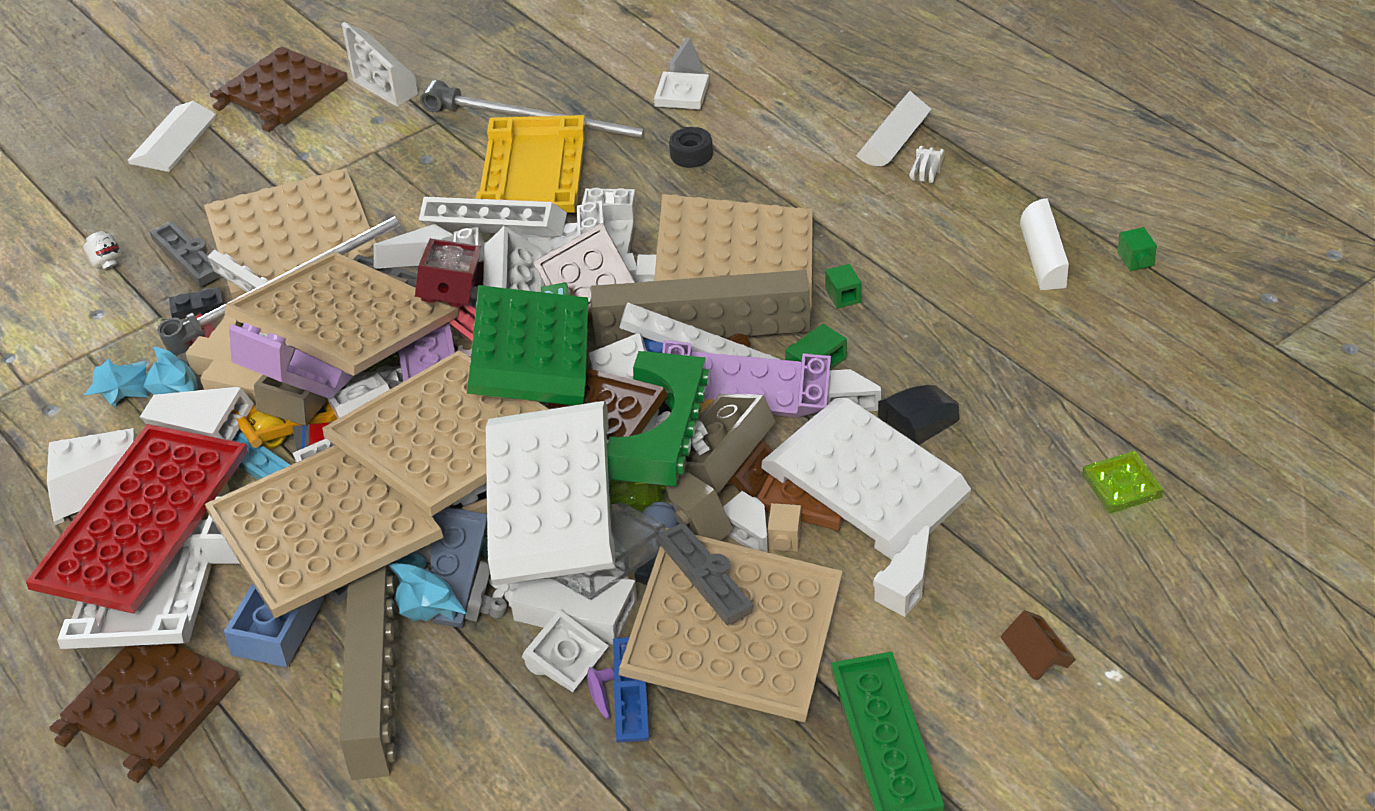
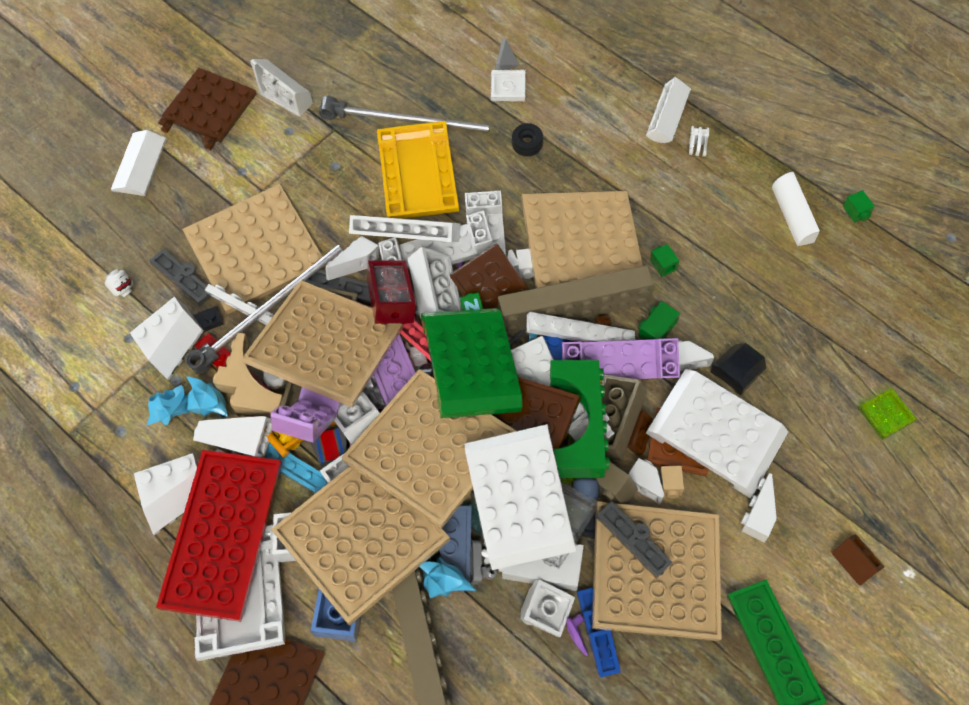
camera: 10 degrees left, 20 degrees up
none -> white wedge [130,297,204,380]

